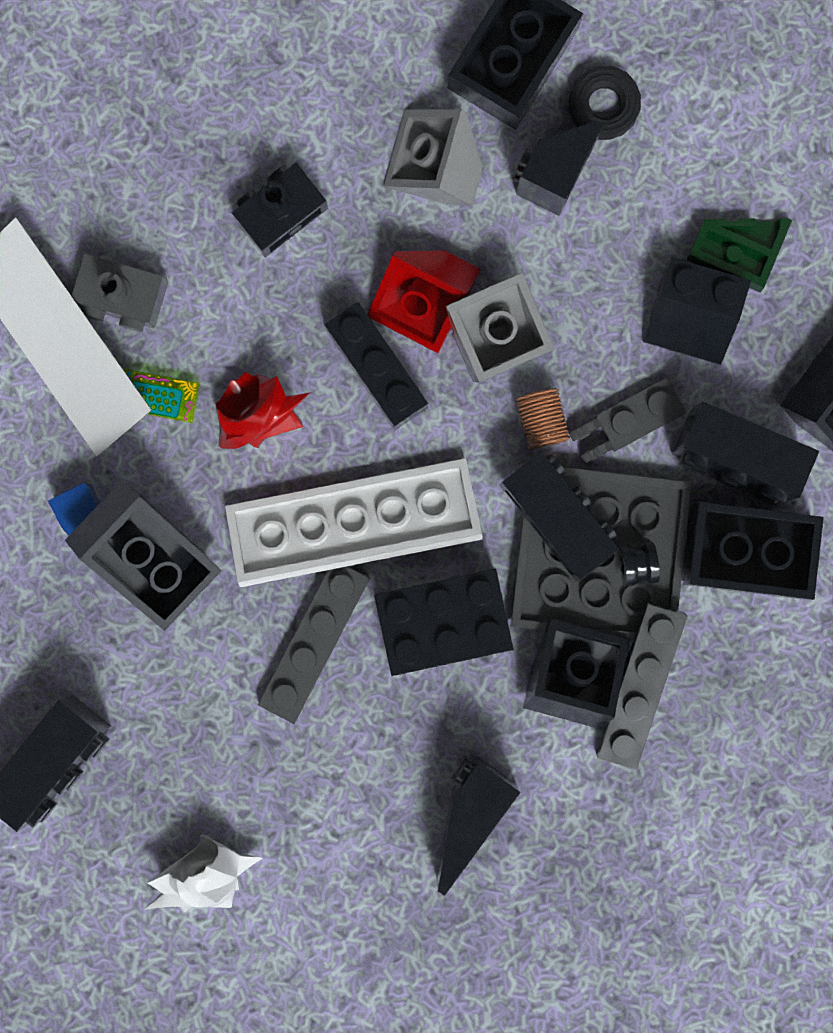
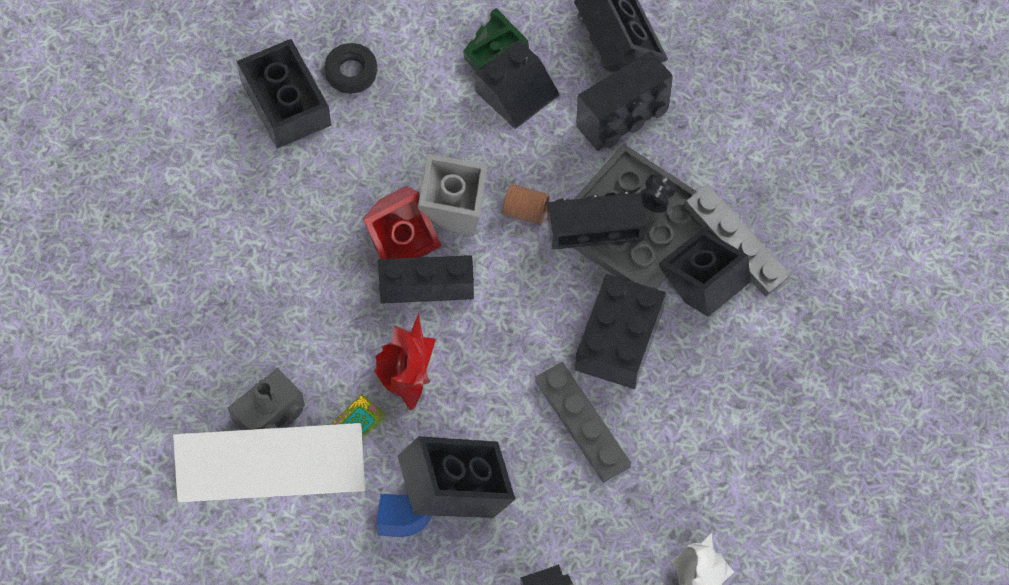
camera: 55 degrees left, 25 degrees down
white plate [225,458,483,587] -> none
black brick [232,163,328,258] -> none
light grey slope [384,109,483,205] -> none
black slope [437,755,521,896] -> none
black slope [513,121,603,216] -> none
dark grey hinge [569,377,687,464] -> none
black brick [682,502,824,600] -> none

